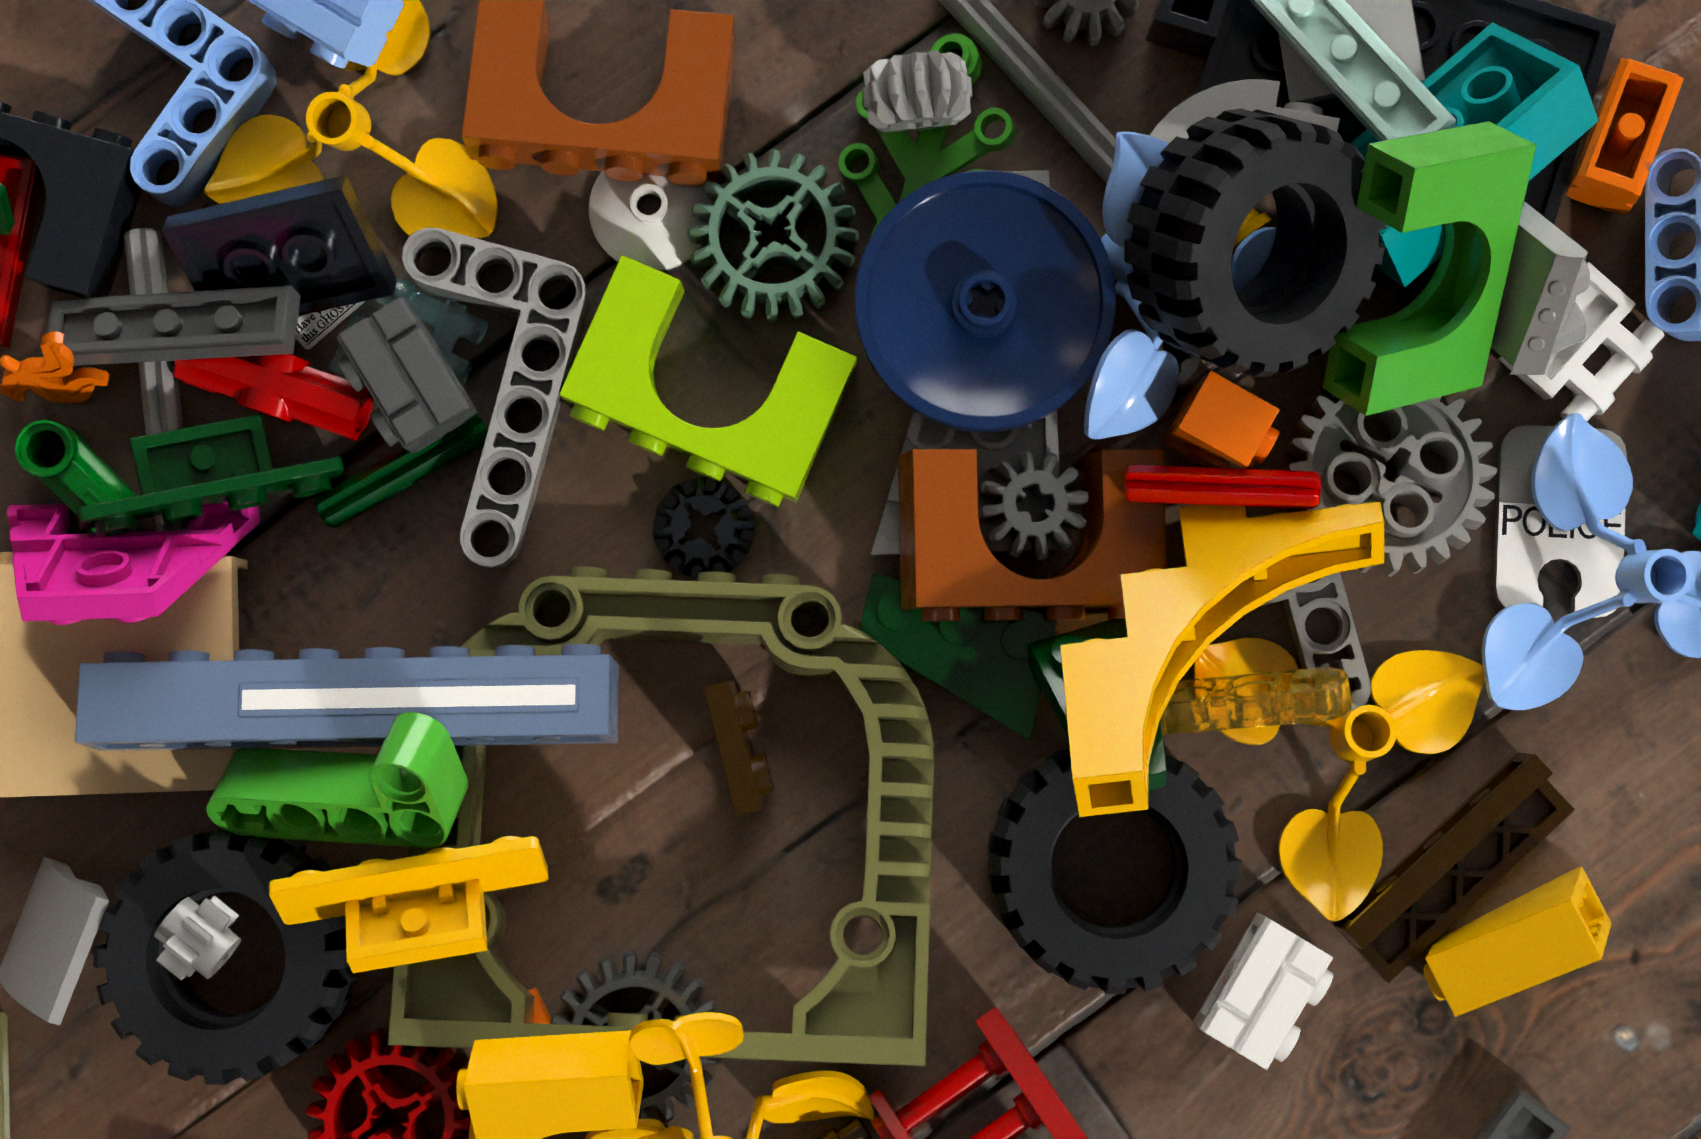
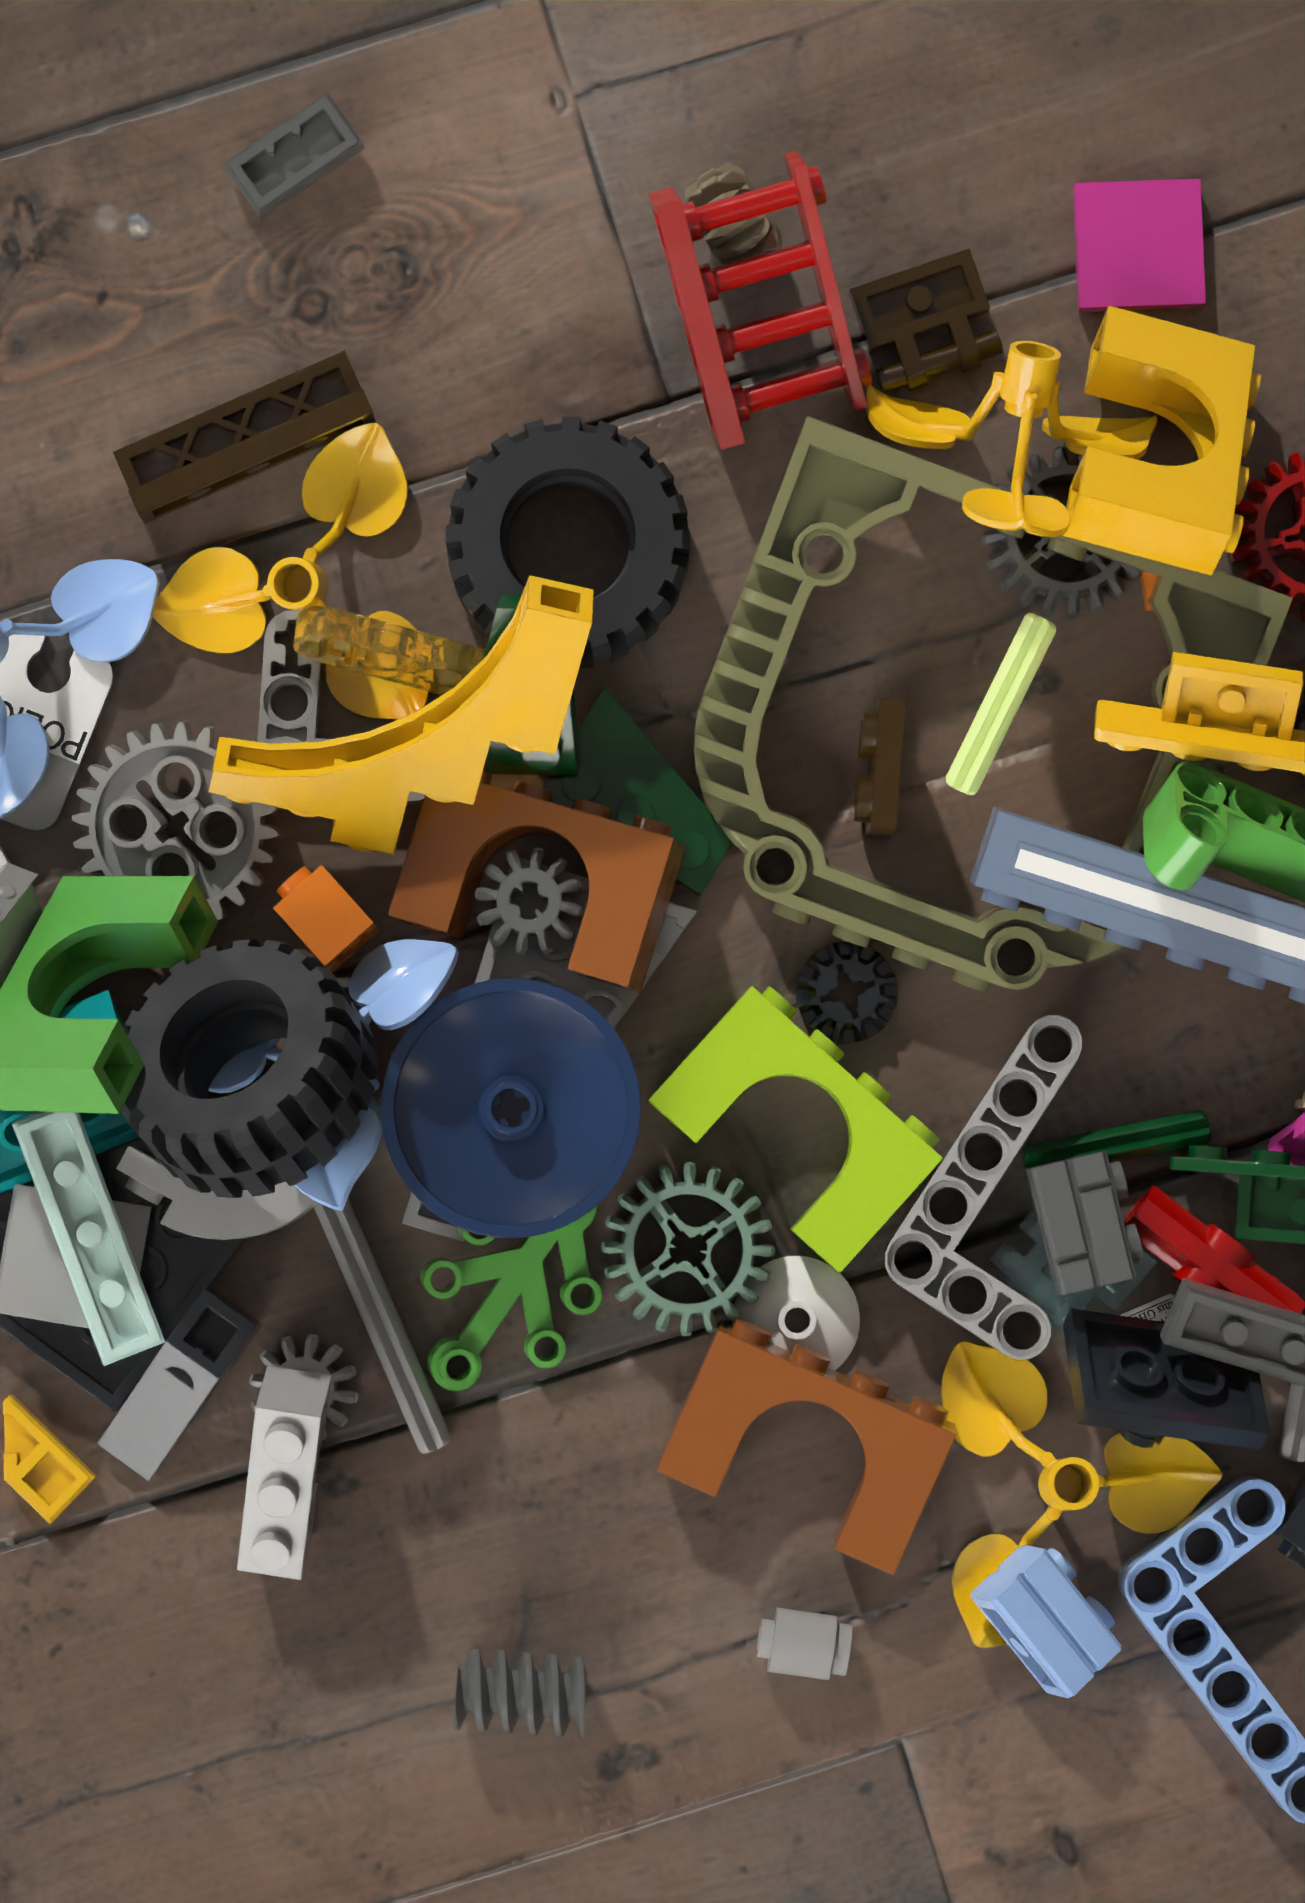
camera: 170 degrees left, 0 degrees up
light grey gear [862,50,973,133] -> none
red axle [1124,464,1321,509] -> none
white brick [1193,912,1333,1070] -> none
yellow slope [1424,866,1612,1017] -> none
none -> yellowish green axle [946,613,1056,795]

